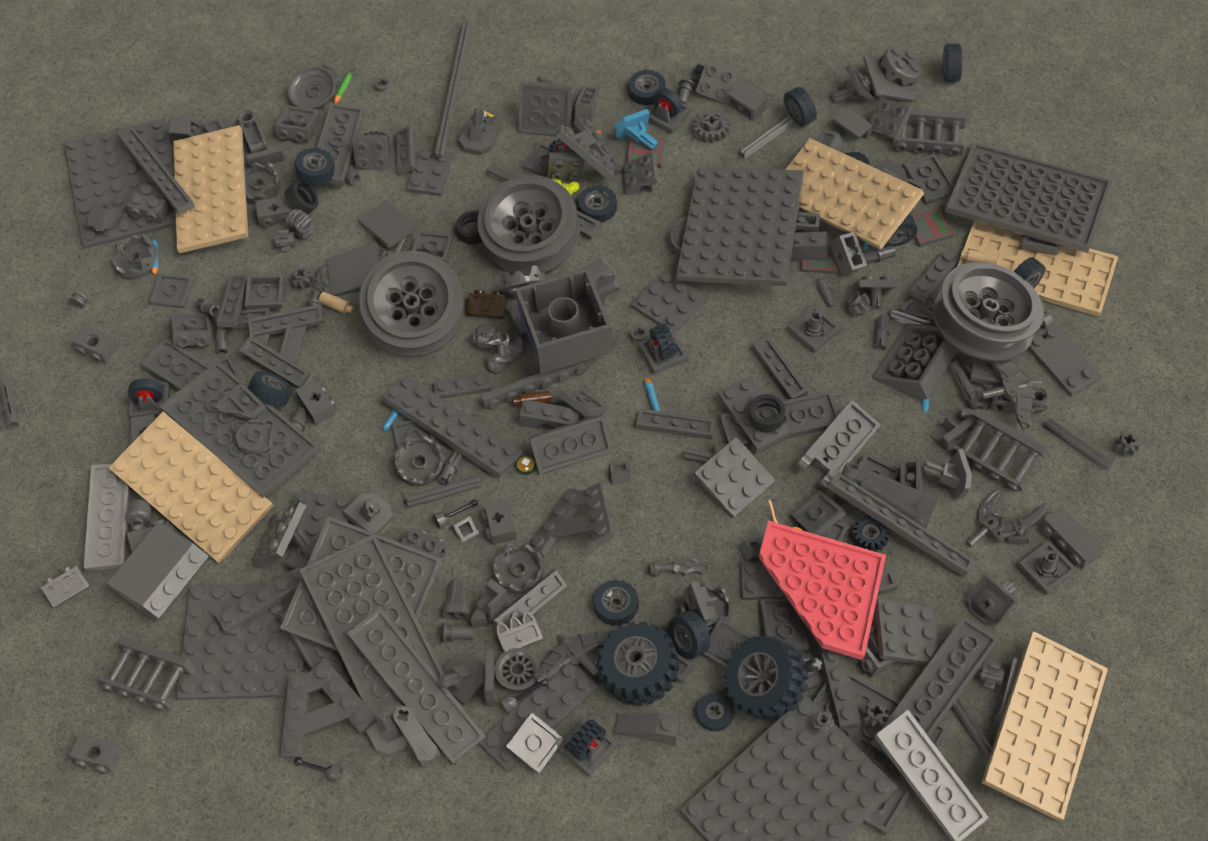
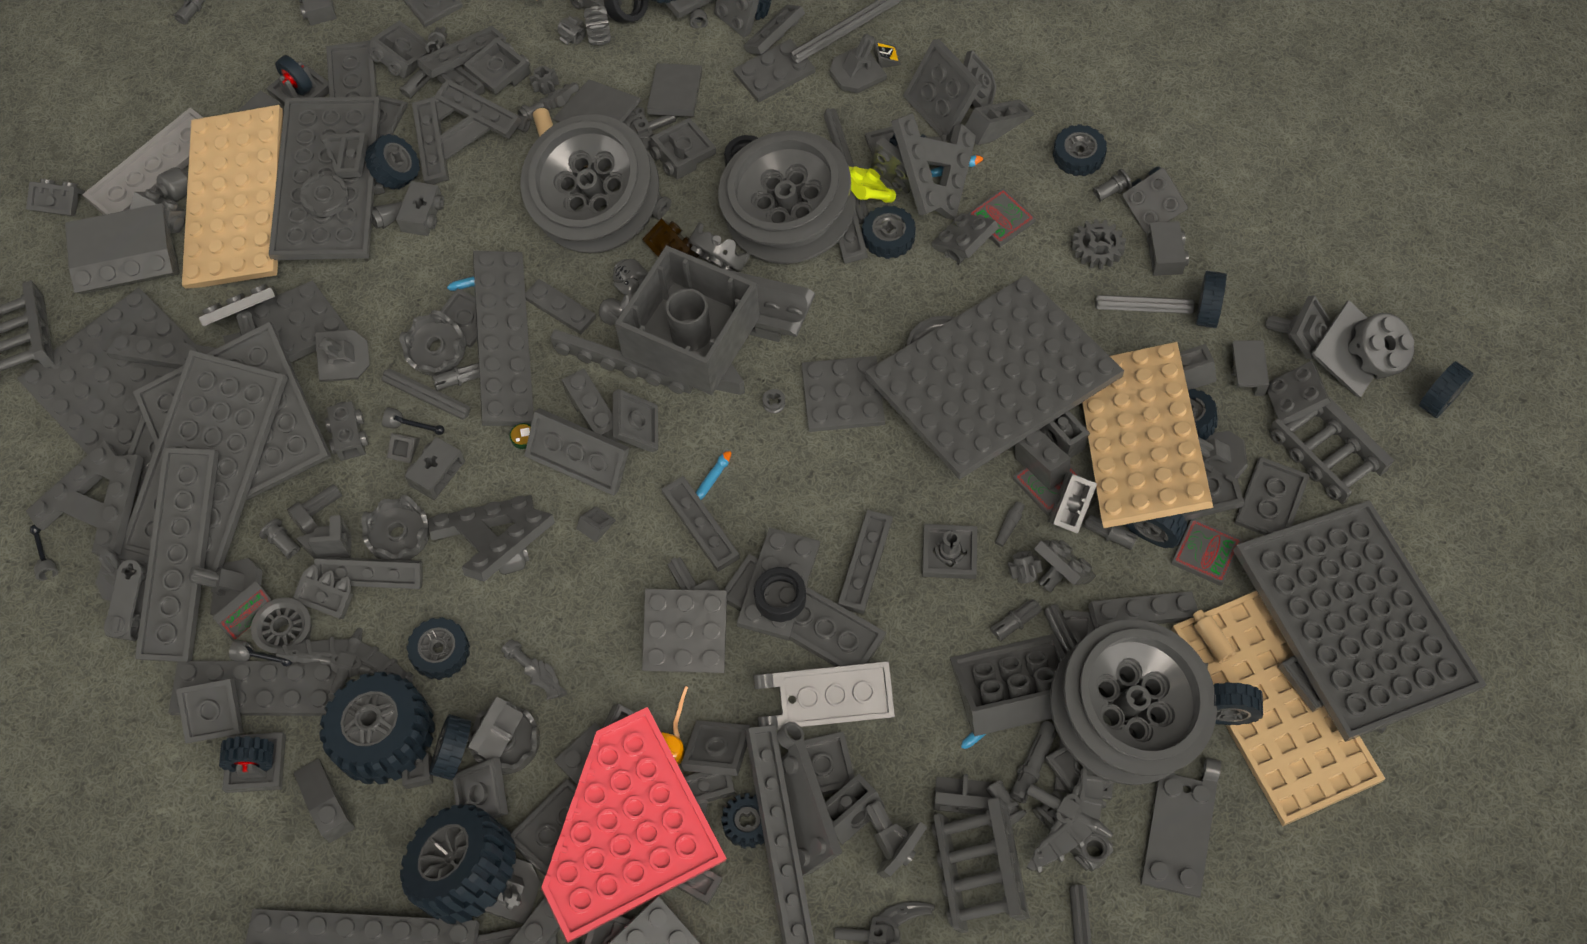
camera: 45 degrees right, 5 degrees up
reddish brown cylinder [512,391,551,408] -> none
dark azure piece [614,109,658,149] -> none
plate [638,323,688,374] -> none
plate [648,88,692,133] -> none
black bush [696,694,734,731] -> none

